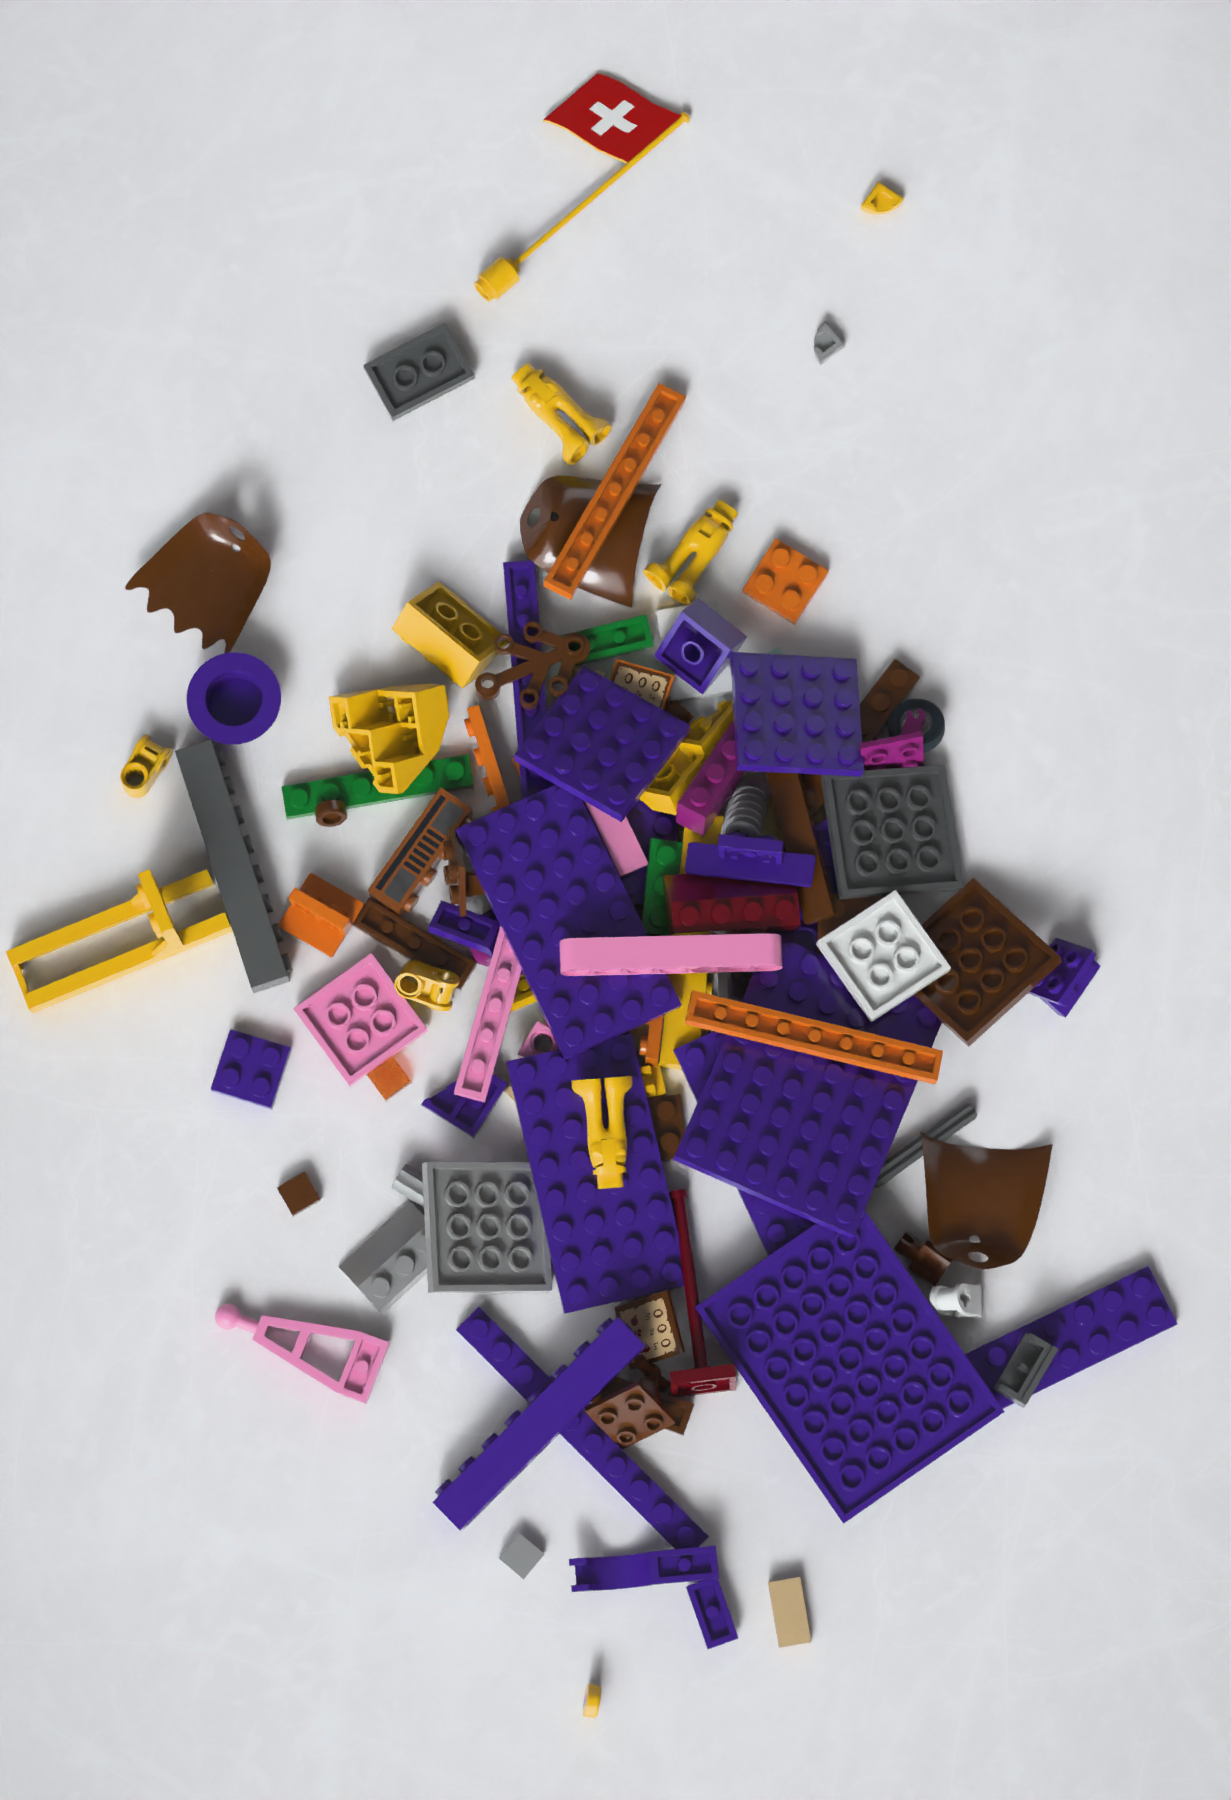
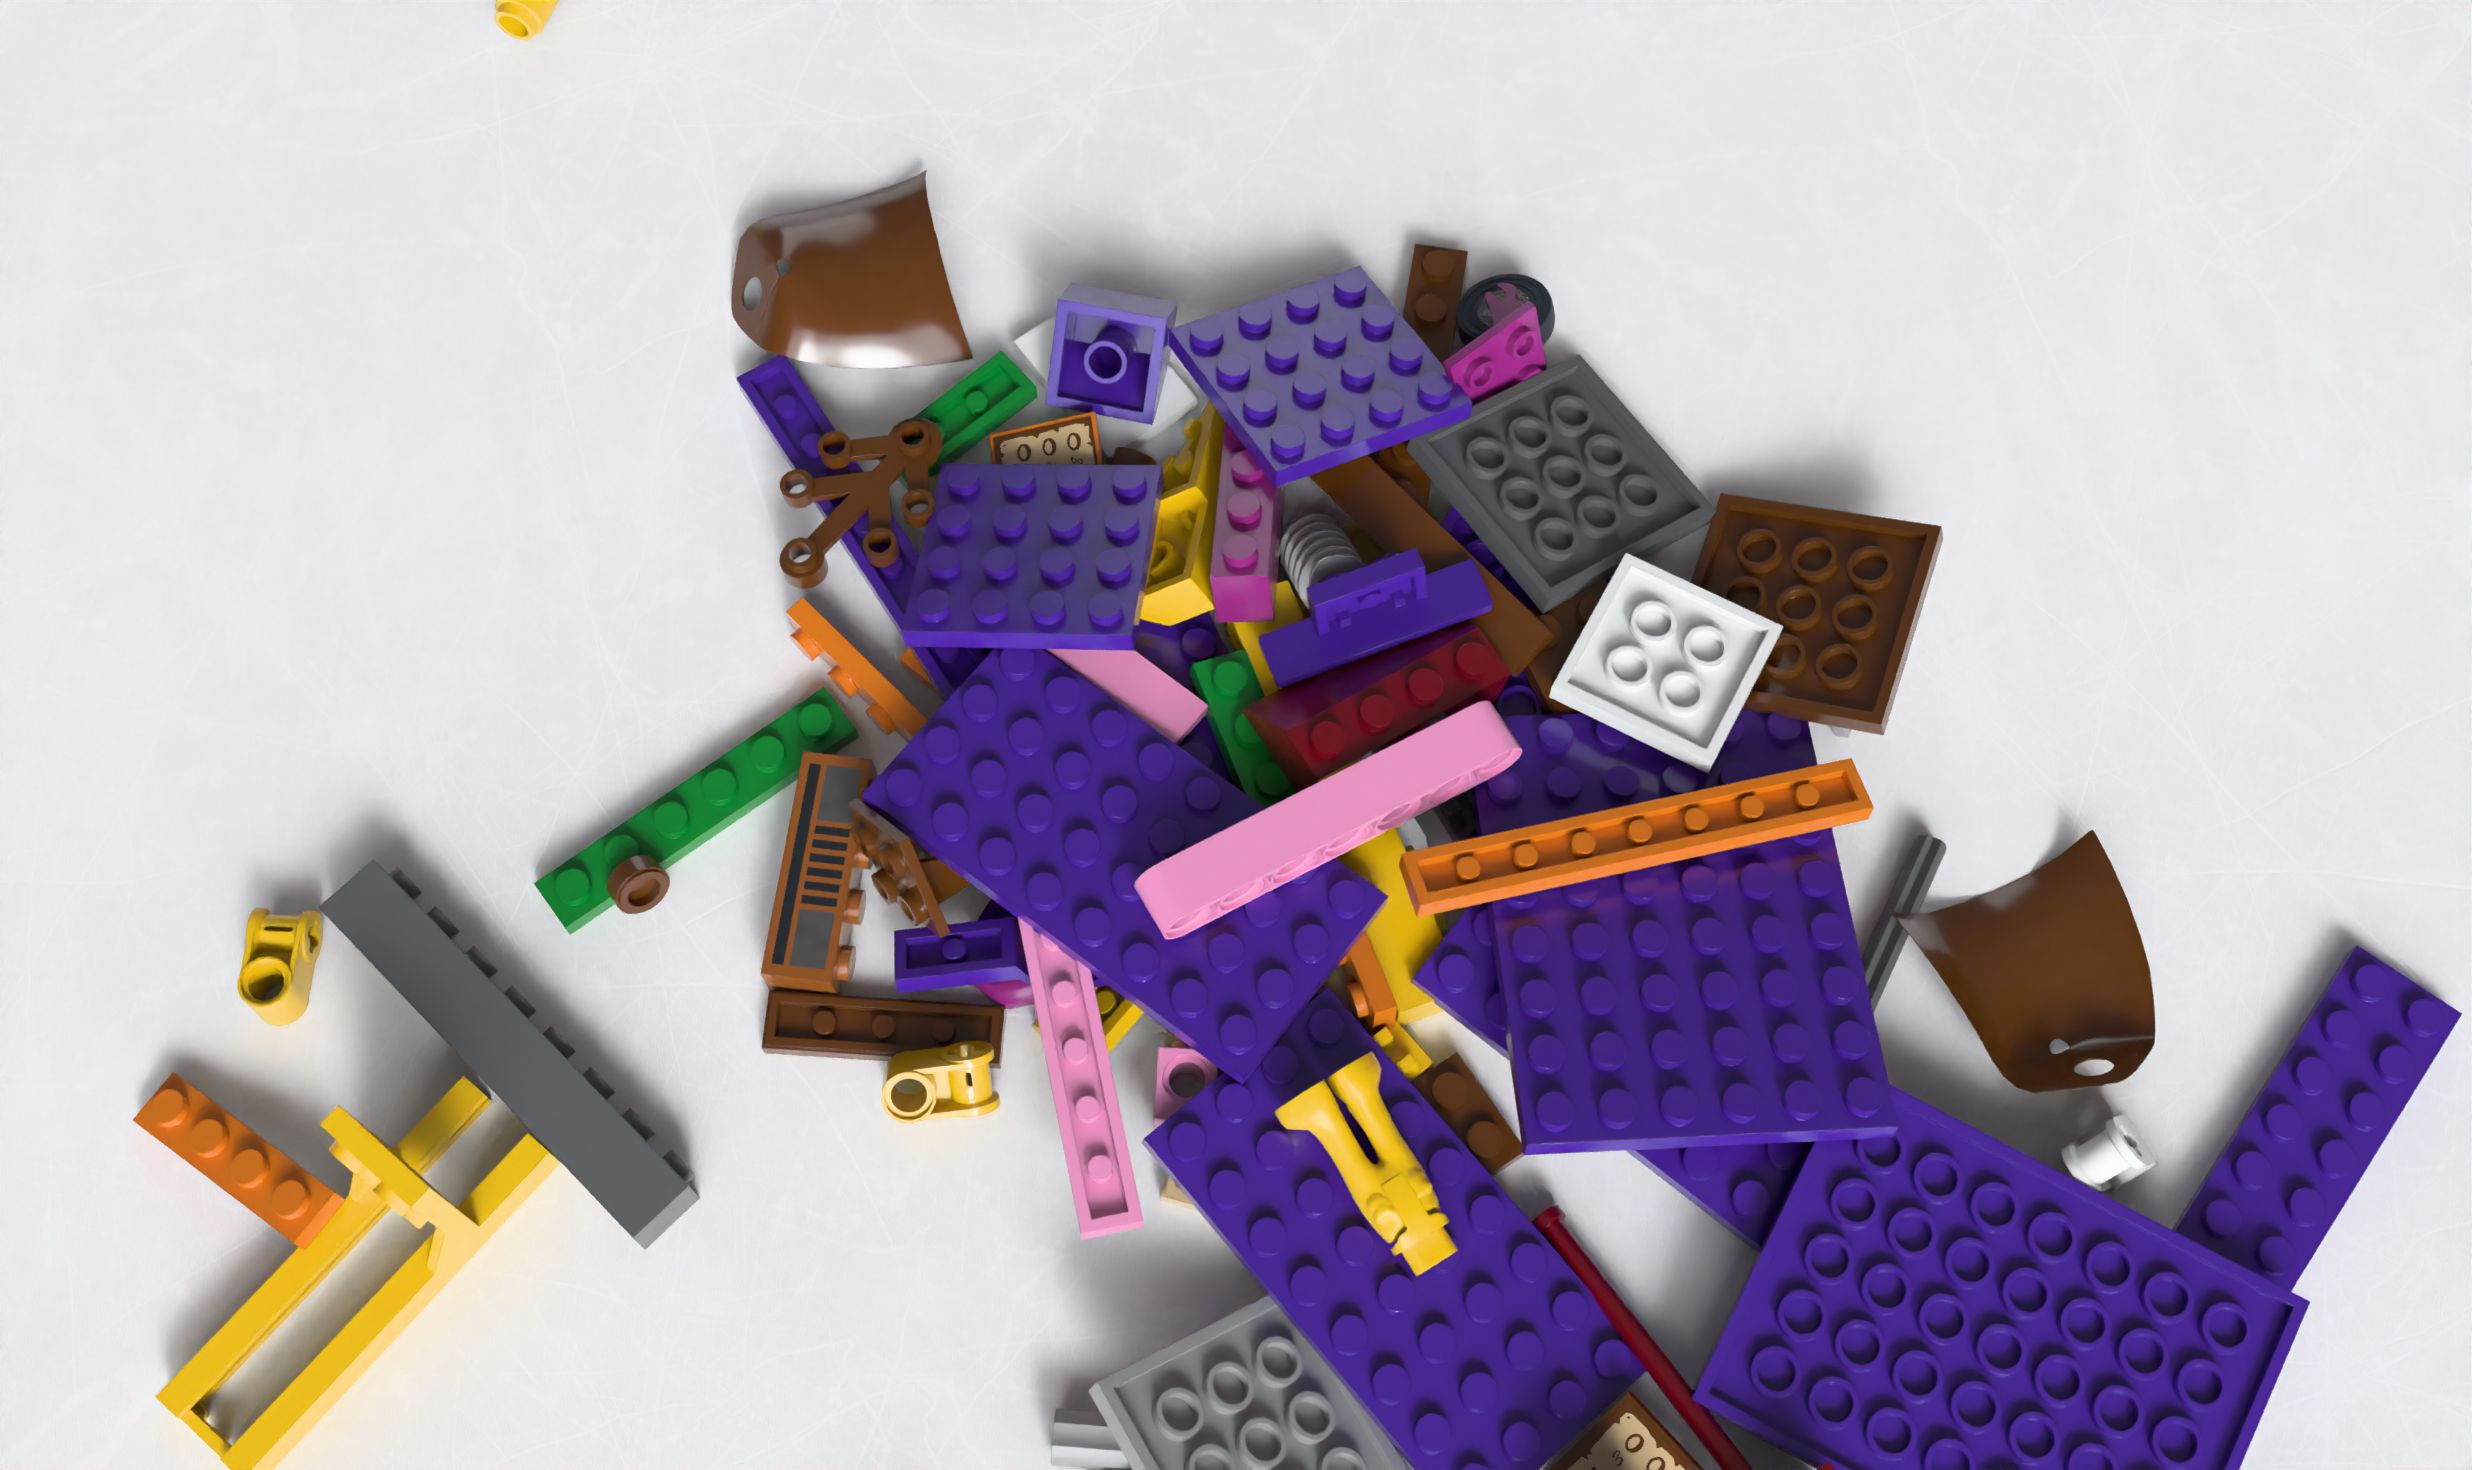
camera: 30 degrees left, 10 degrees down
reddish brown piece [125,512,271,653] -> none
dark purple hose [186,652,281,745] -> none
dark purple plate [210,1029,292,1110] -> none
orange bracket [279,873,364,957] -> none
bright pink plate [293,953,428,1087] -> none
yellow brick [328,684,449,794] -> none
dark grey plate [363,323,475,421] -> none
clear orange tile [367,1056,412,1101] -> none
yellow slope [392,581,508,688] -> none
dark purple wing [421,1074,508,1139] -> none
yellow piece [511,363,612,465] -> none
orange plate [543,383,686,600] -> none
yellow piece [643,500,738,605] -> none
orange plate [742,539,829,625] -> none
reddish brown plate [894,1231,953,1286] -> none
dark grey hinge [993,1333,1059,1408] -> none
dark purple bracket [1028,938,1101,1018] -> none
none -> orange plate [133,1072,346,1251]

